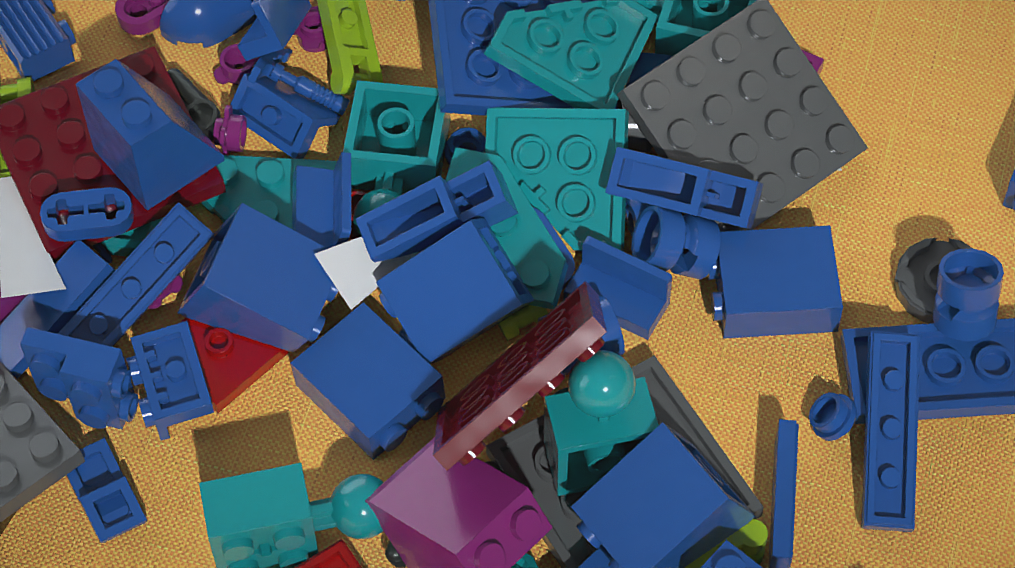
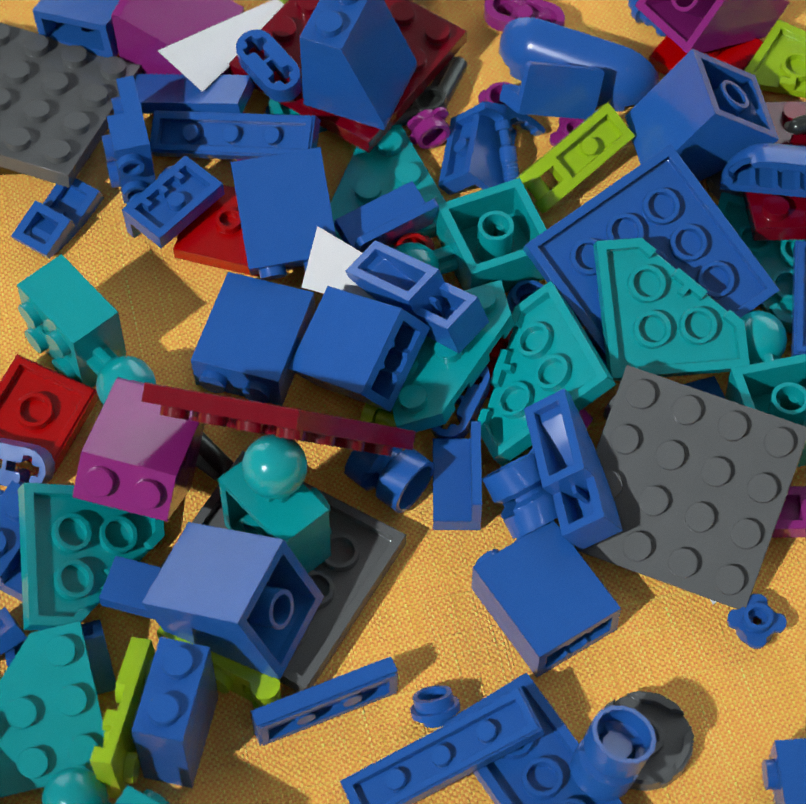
camera: 60 degrees right, 0 degrees up
none -> blue plate [727,594,787,649]

